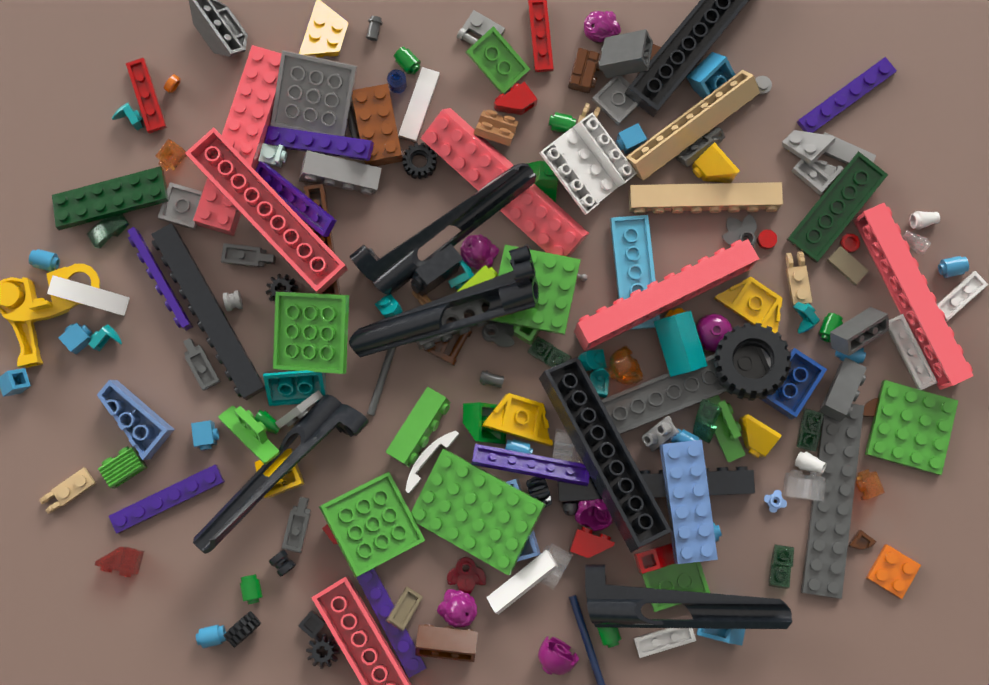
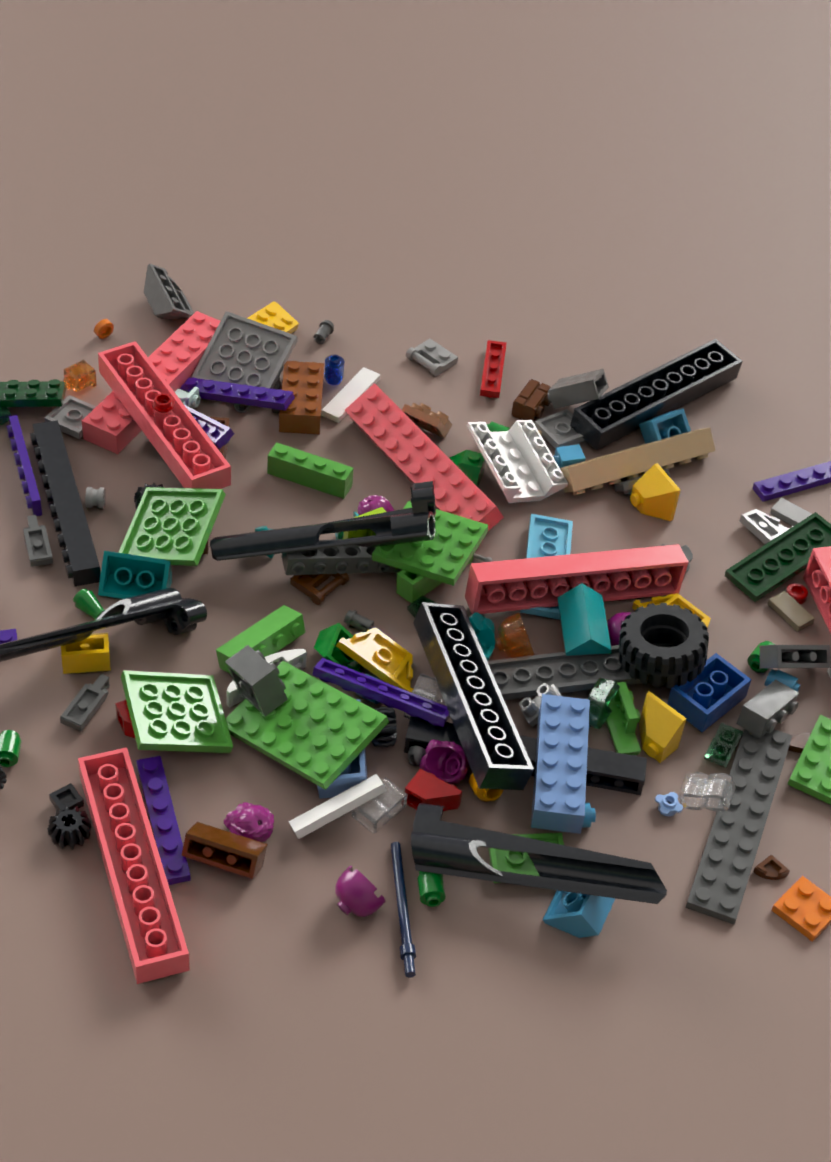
camera: 10 degrees right, 35 degrees down
teal plate [112,103,143,130] -> none
red plate [126,58,167,133] -> none
dark azure brick [191,420,219,450] -> none
bright green bracket [218,406,280,465] -> none
dark grey hinge [221,243,276,268] -> none
black wheel [268,550,296,577] -> none
light grey wing [275,390,323,429] -> none
light grey wedge [299,150,382,195] -> none
black panel [350,163,536,295] -> none
dark grey bar [367,347,396,416] -> none
dark tan tile [386,586,423,631] -> none
green brick [394,46,421,74] -> none
black tyre [402,143,437,180] -> none
black brick [411,244,463,297] -> none
dark red plate [447,557,486,594] -> none
bright green plate [465,26,530,94] -> none
dark grey plate [482,320,515,347] -> none
red slope [494,81,537,115] -> none
magenta hair [584,11,621,43] -> none
tan brick [629,182,783,214] -> none
white tile [633,628,696,658] -> none
red slope [634,543,674,574] -> none
light grey plate [755,76,772,94] -> none
red tile [757,230,777,249] -> none
clear green slope [768,544,794,589] -> none
light grey wing [782,130,835,165] -> none
tan hinge [786,251,812,306] -> none
teal plate [793,302,820,334] -> none
white cone [795,451,826,474] -> none
clear orange brick [856,469,885,500] -> none
none -> red plate [153,394,174,413]
none -> dark grey brick [225,645,288,716]
none -> bright green brick [267,442,353,499]

